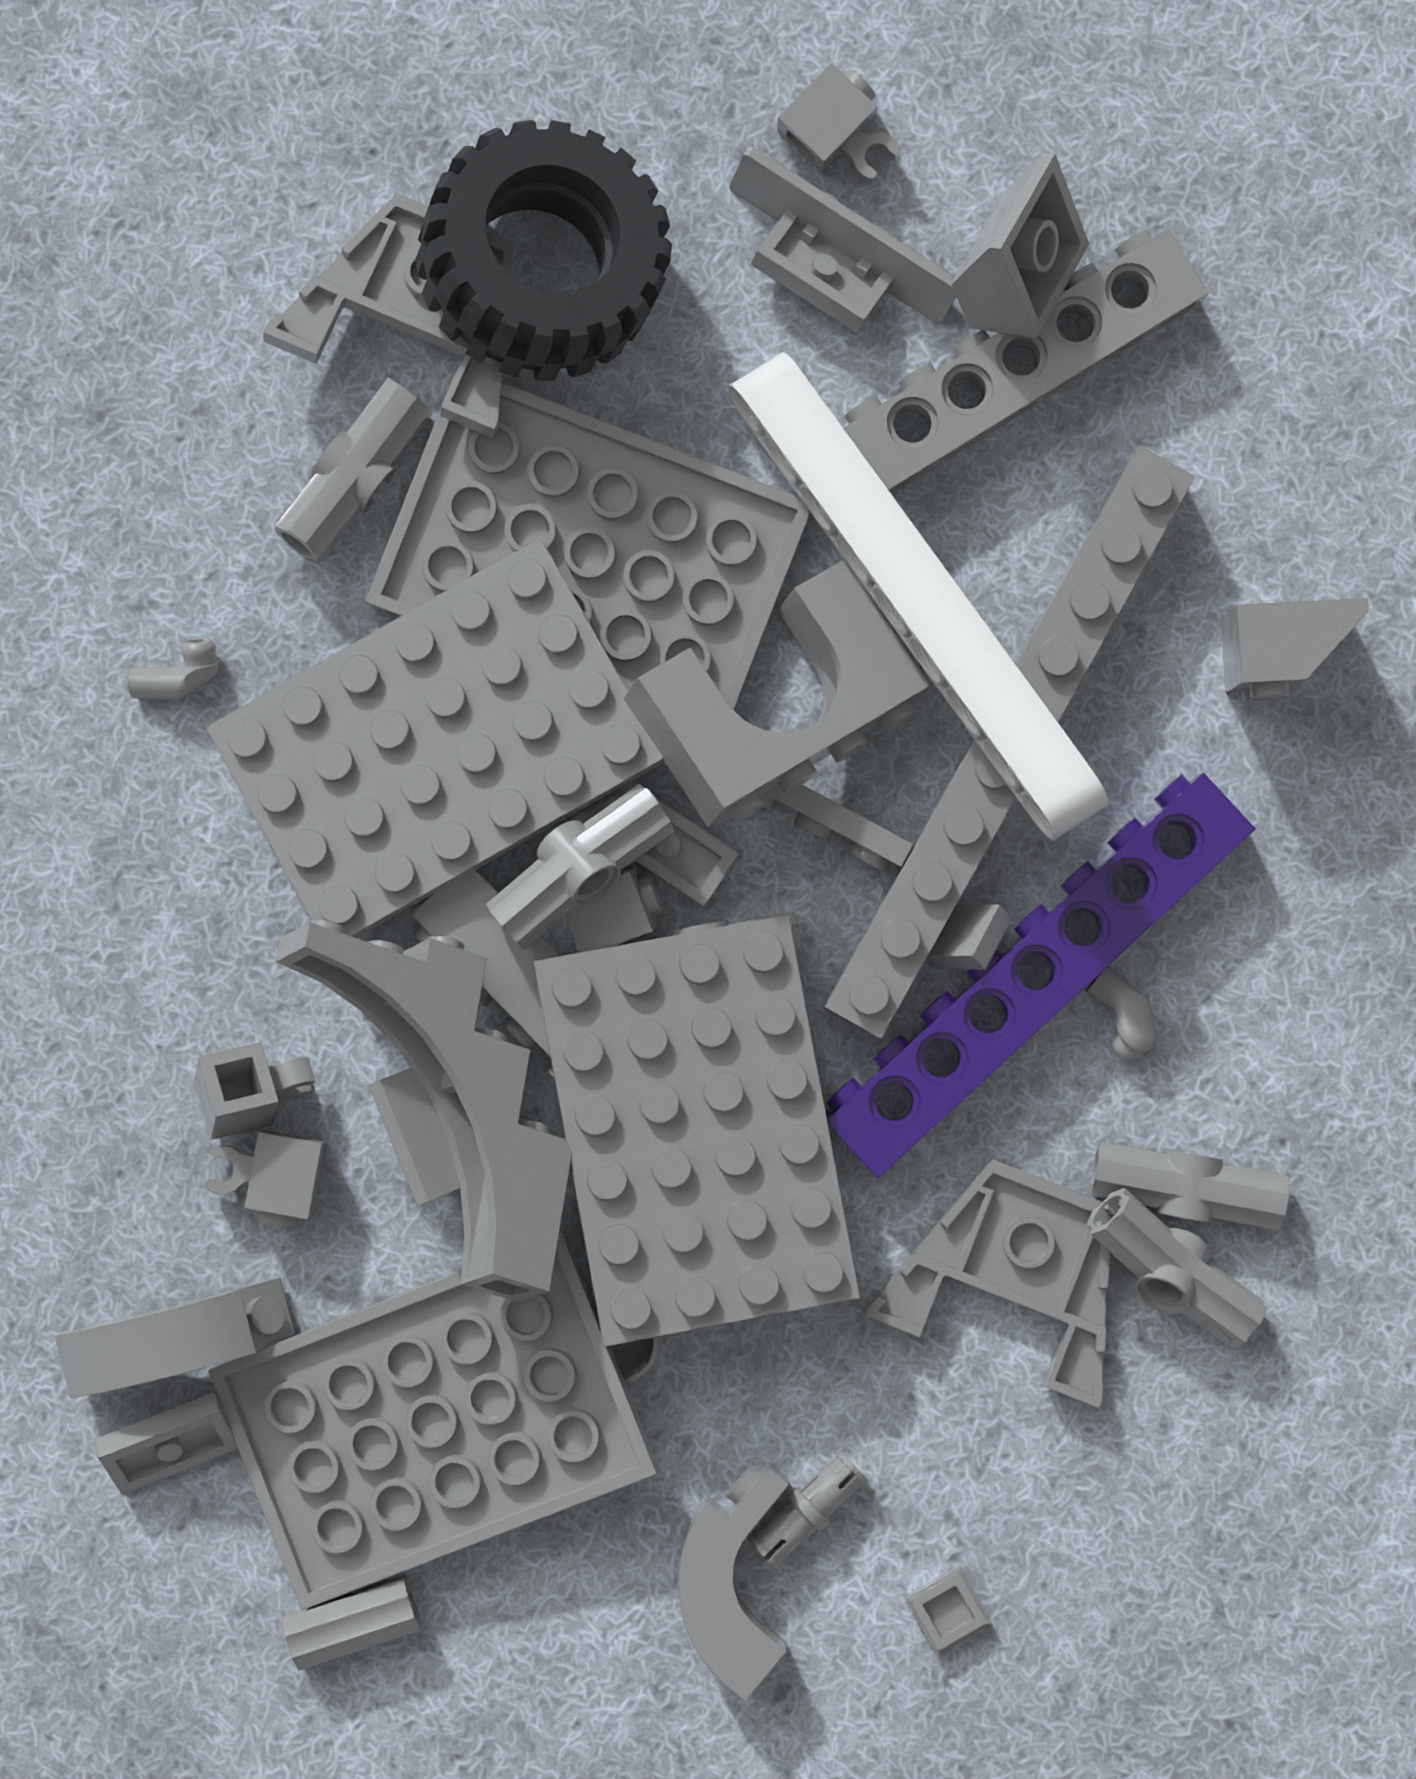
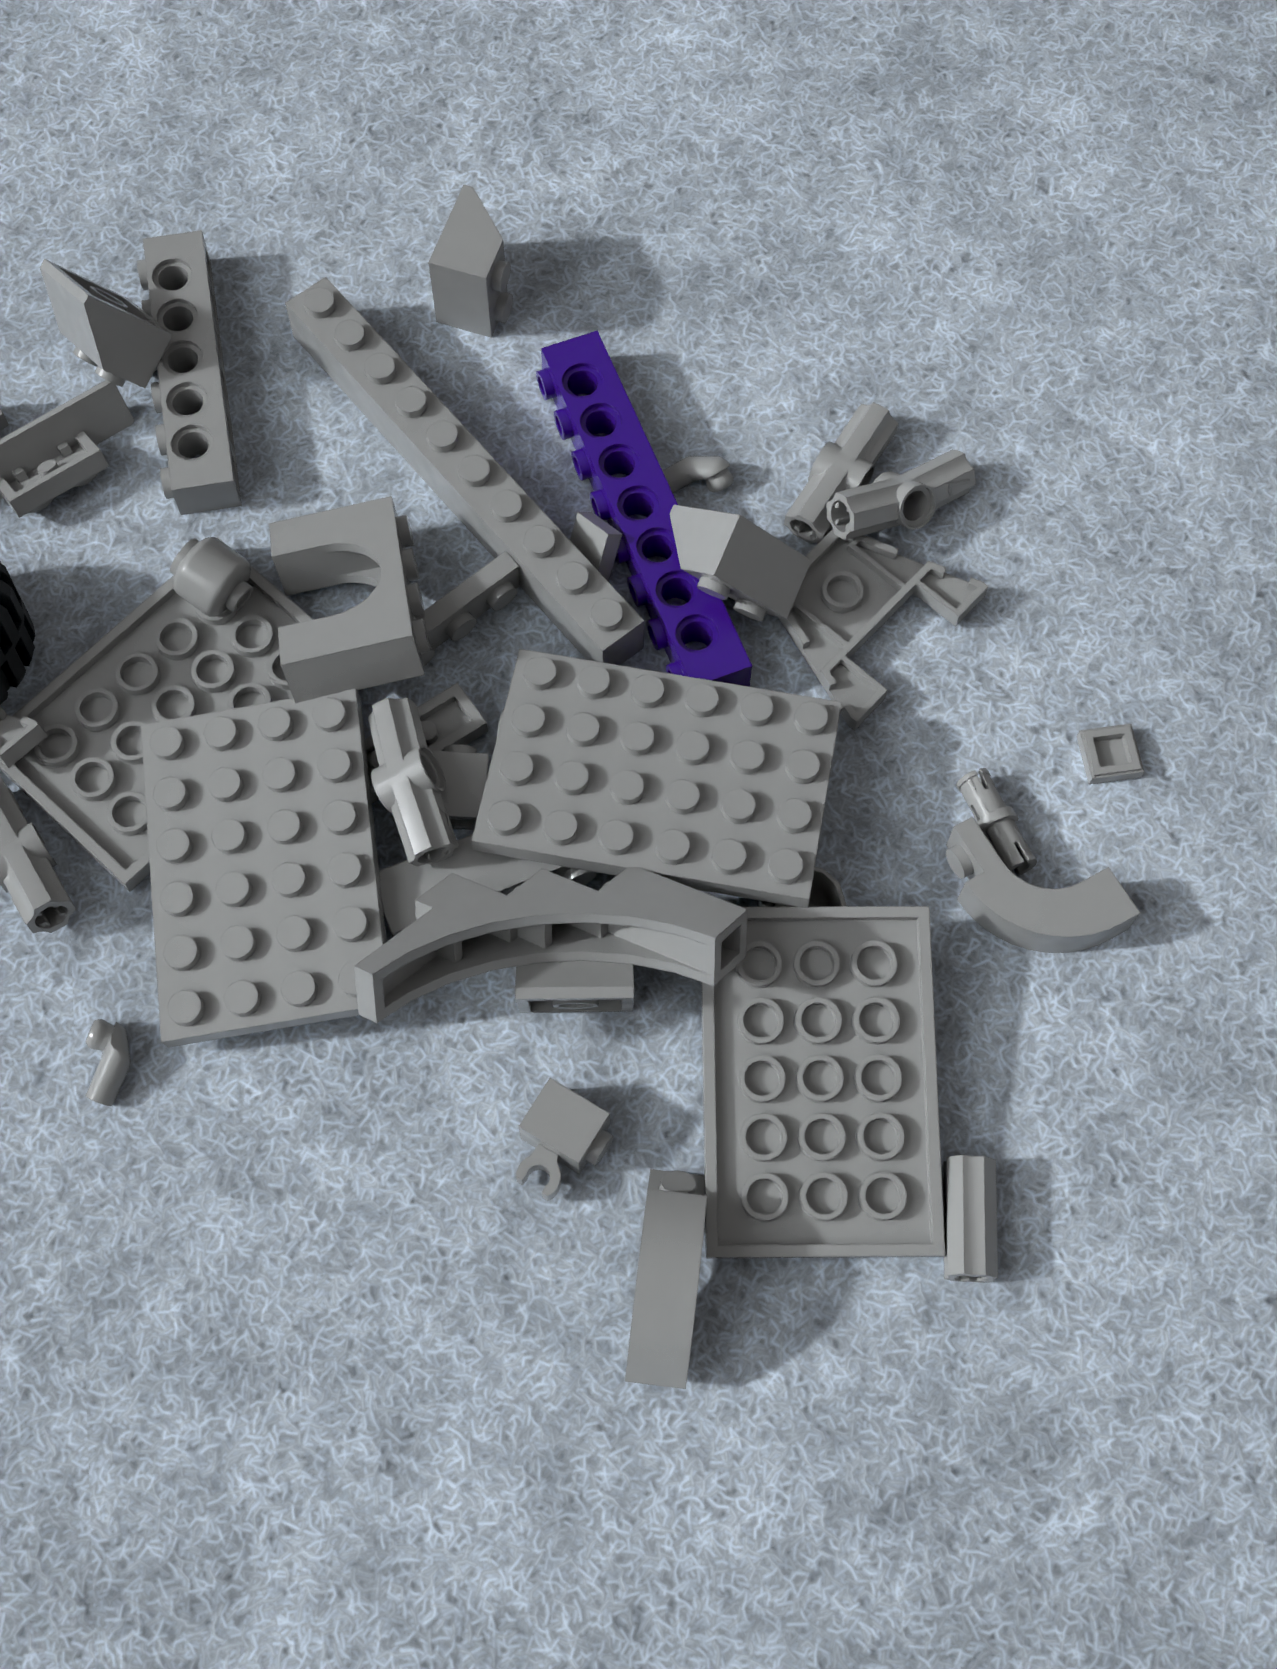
camera: 75 degrees left, 20 degrees down
light grey plate [95,1392,238,1495] -> none
light grey brick [194,1042,315,1140] -> none
white beam [728,352,1109,841] -> none
none -> light grey head [170,537,253,617]
none -> light grey slope [670,505,812,621]

